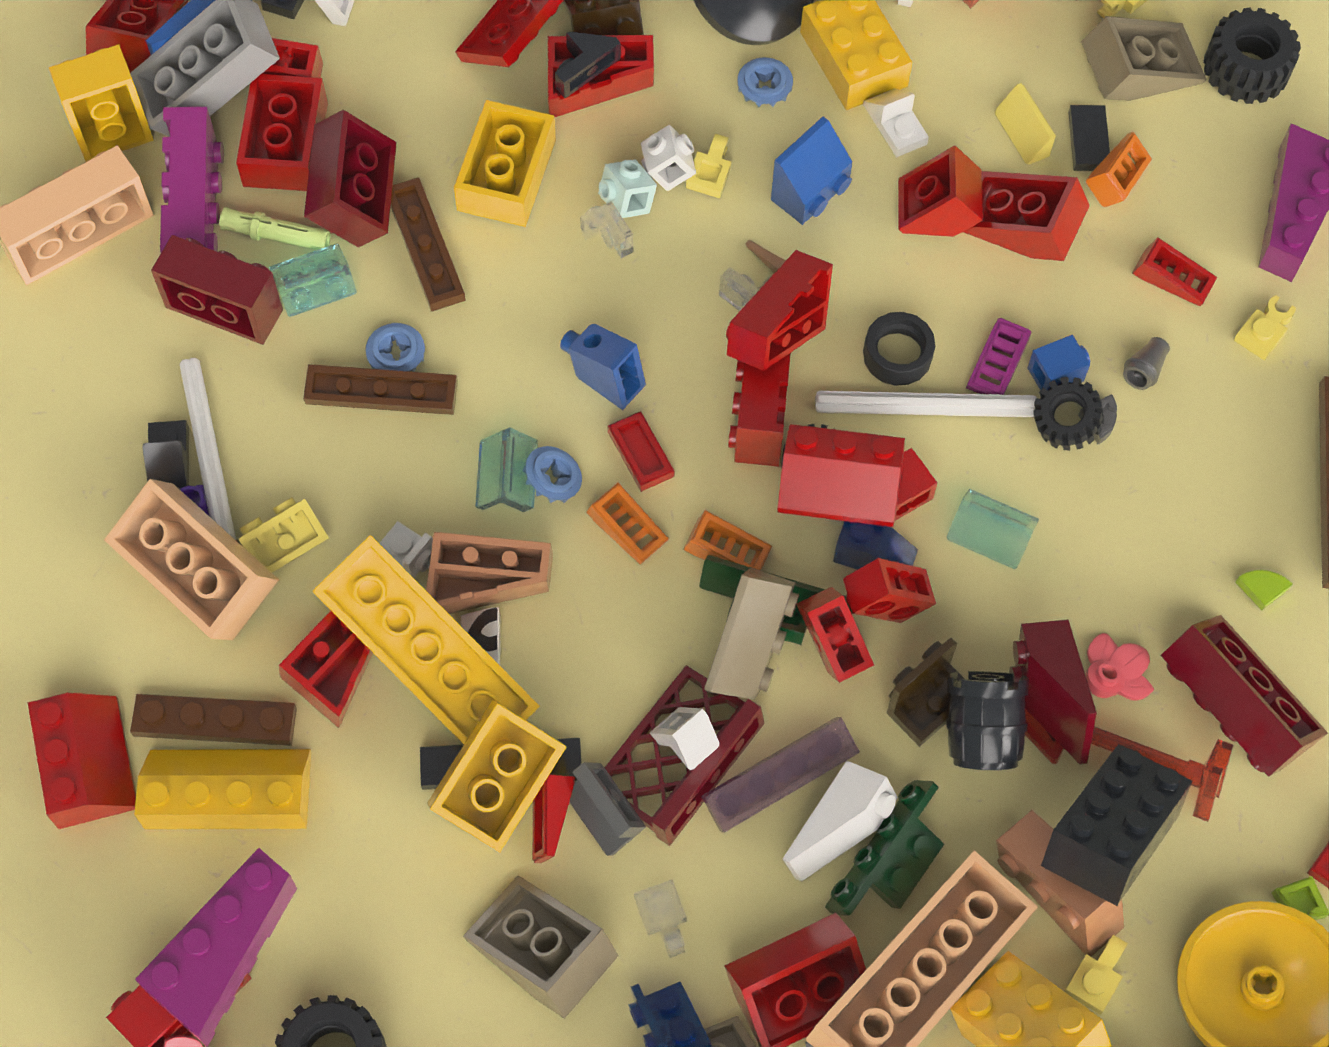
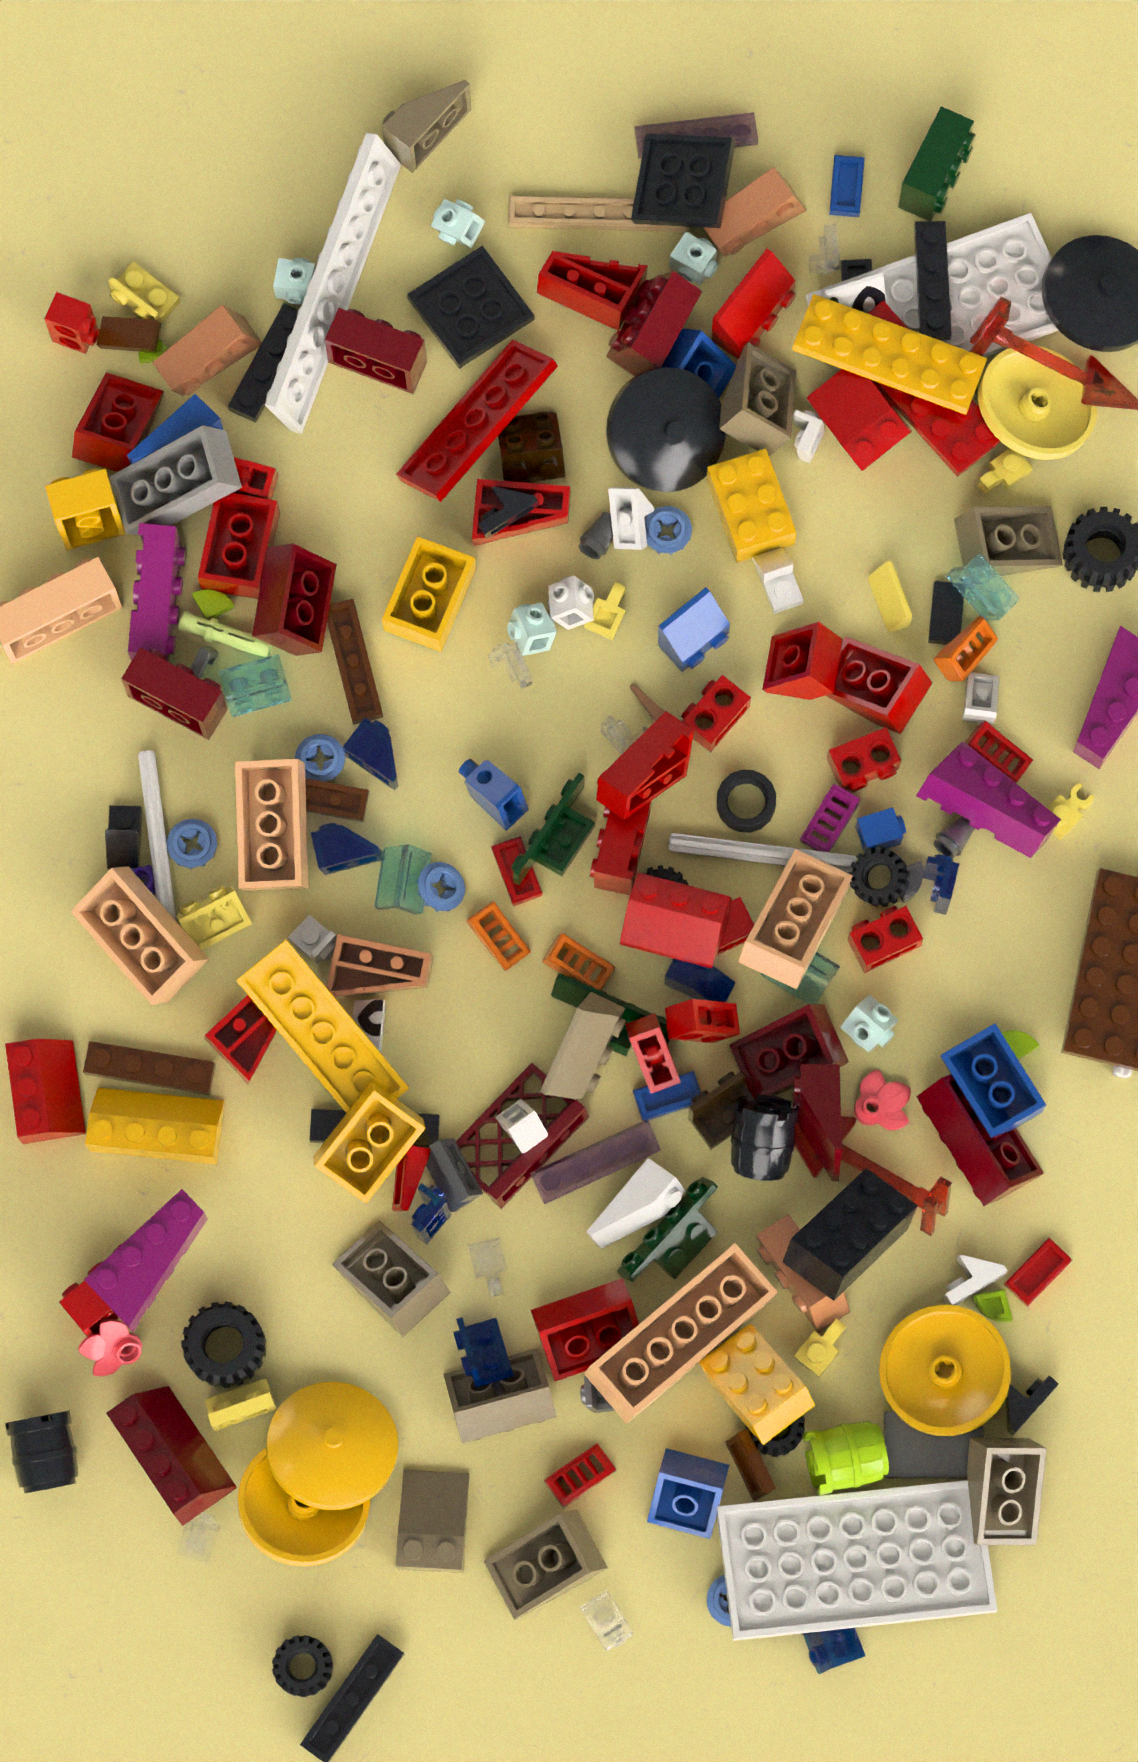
camera: 10 degrees right, 10 degrees up
none -> medium blue gear [167,819,218,870]
none -> flat silver tile [190,647,218,679]
none -> lime tile [191,589,234,620]
none -> light nougat brick [235,759,309,891]
none -> clear blue slope [311,823,385,875]
none -> clear blue slope [343,718,398,791]
none -> clear blue bracket [411,1183,451,1245]
none -> dark green bracket [511,773,595,885]
none -> dark grey cone [579,512,613,559]
none -> white slope [608,487,654,550]
none -> blue tile [633,1071,701,1122]
none -> red brick [681,675,751,753]
none -> dark red slope [729,1004,849,1100]
none -> light nougat brick [739,849,853,989]
none -> red brick [827,727,901,792]
none -> light aqua brick [840,995,898,1052]
none -> red brick [848,906,923,973]
none -> magenta wedge [916,741,1061,858]
none -> clear blue bracket [922,854,960,915]
none -> blue slope [940,1023,1046,1138]
none -> white slope [943,1255,1007,1305]
none -> clear light blue bracket [945,555,1019,621]
none -> white slope [962,672,999,724]

